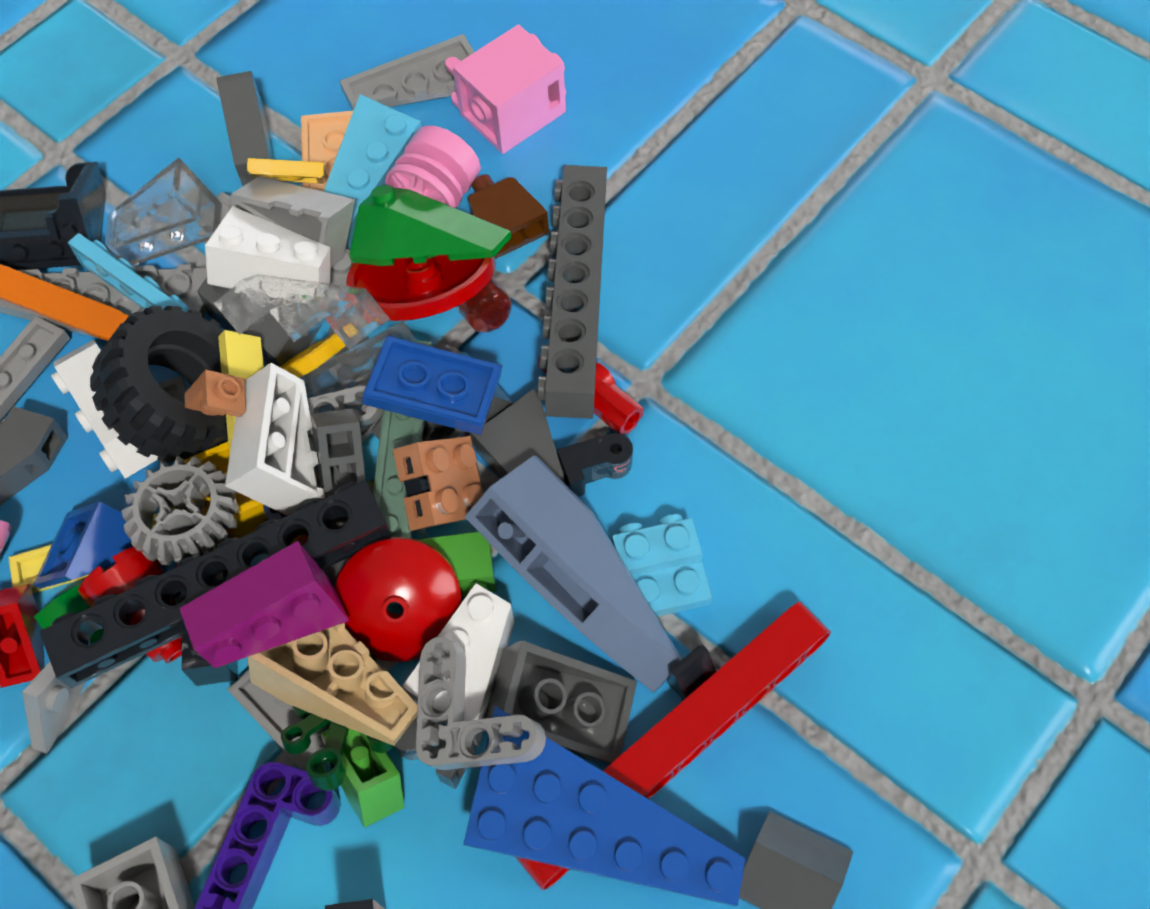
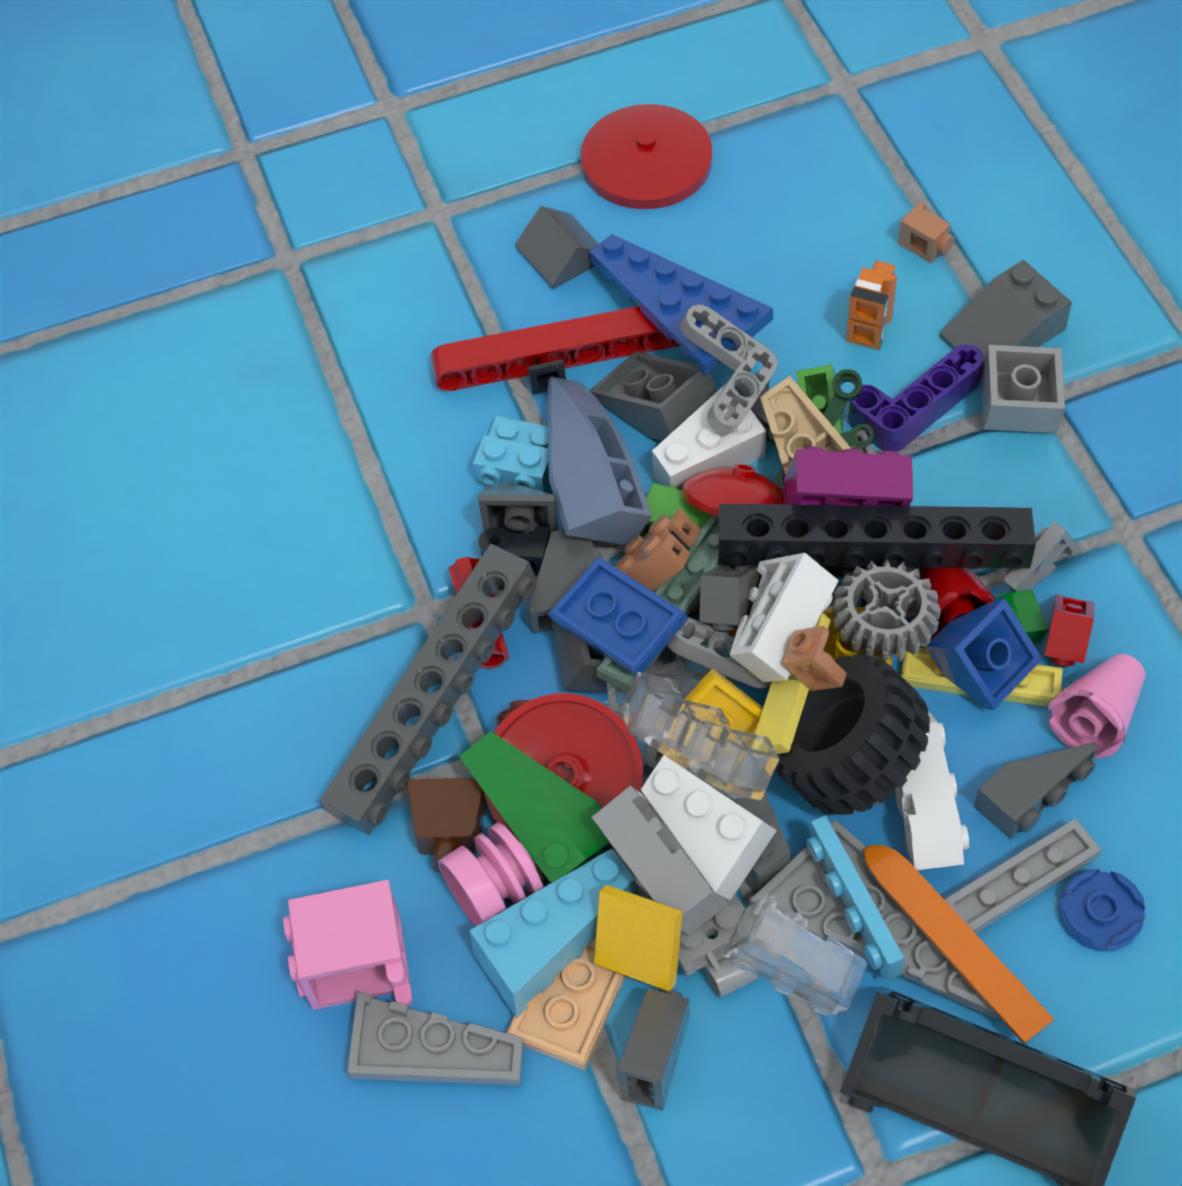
camera: 150 degrees left, 5 degrees down
none -> dark grey slope [478,484,558,534]

